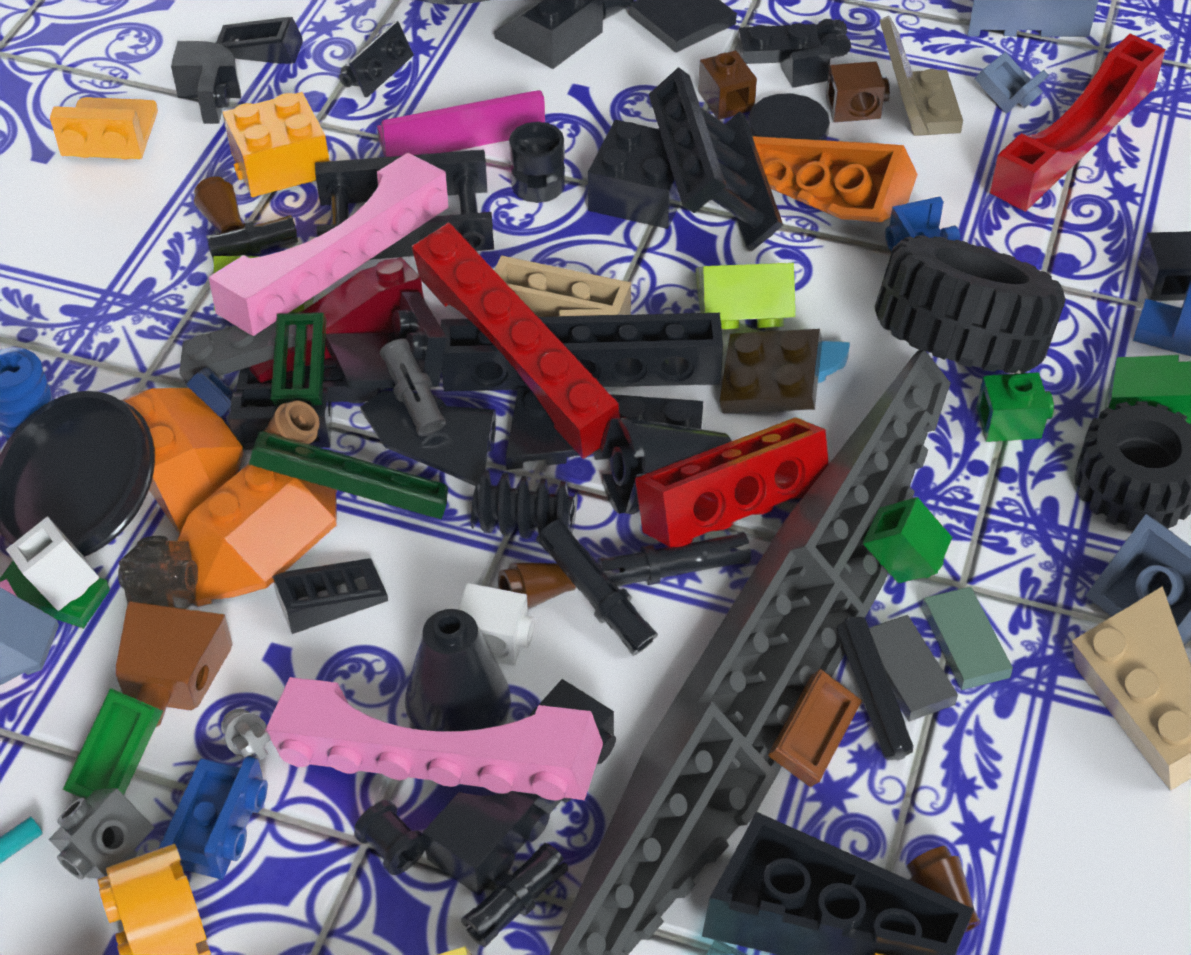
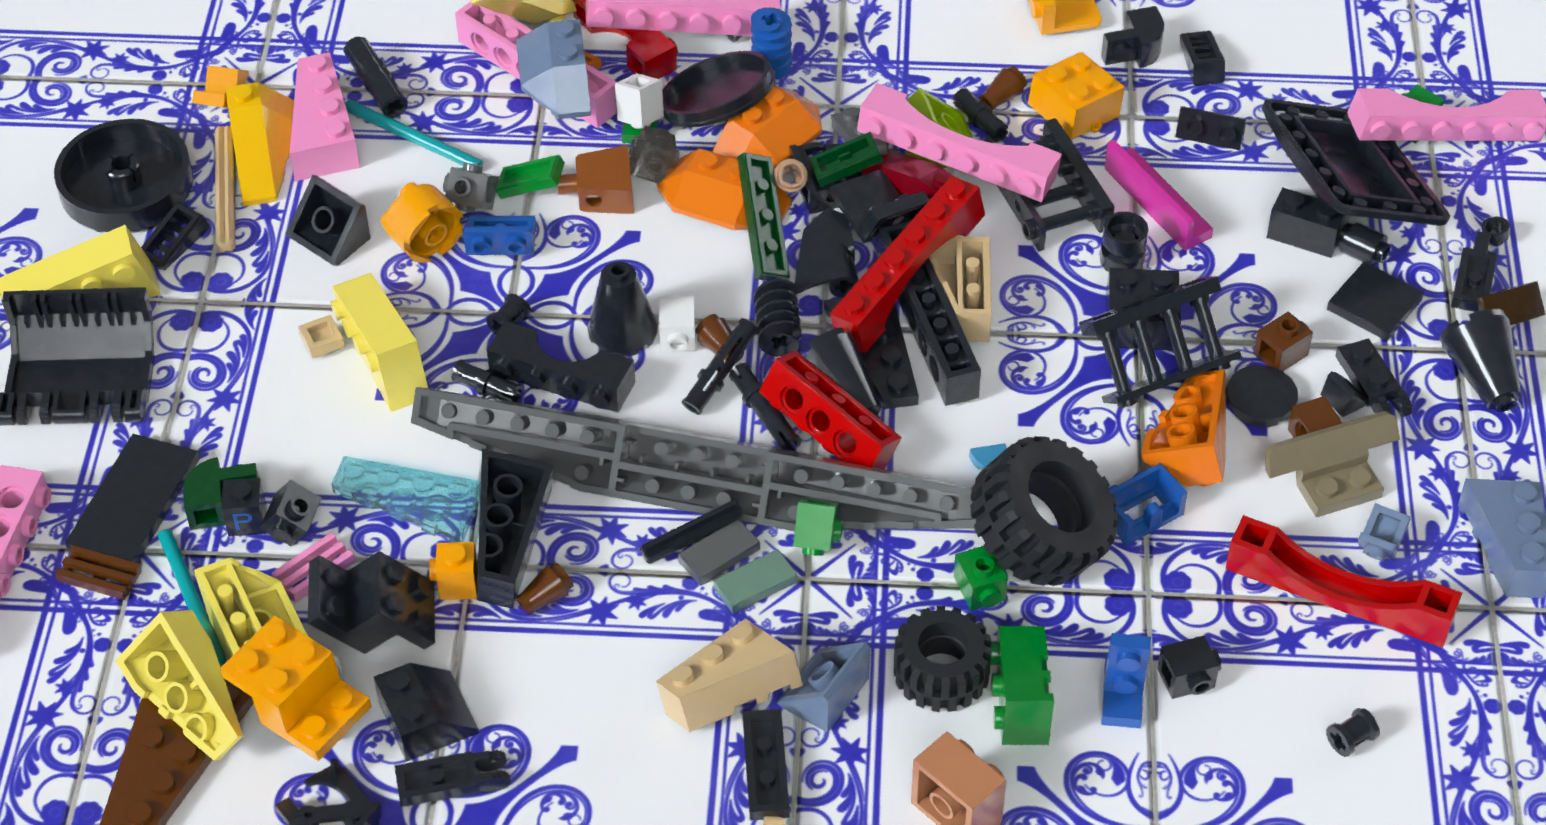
camera: 75 degrees right, 0 degrees up
dark blue tile [186,367,234,418] -> none
light grey axle [221,709,271,760] -> none
bright pink arch [265,677,603,801] -> none
black slope [272,558,388,634] -> none
flat silver pin [380,339,446,436] -> none
lime slope [695,263,796,329] -> none
dark brown plate [719,329,822,414] -> none
dark orange tile [768,669,862,787] -> none

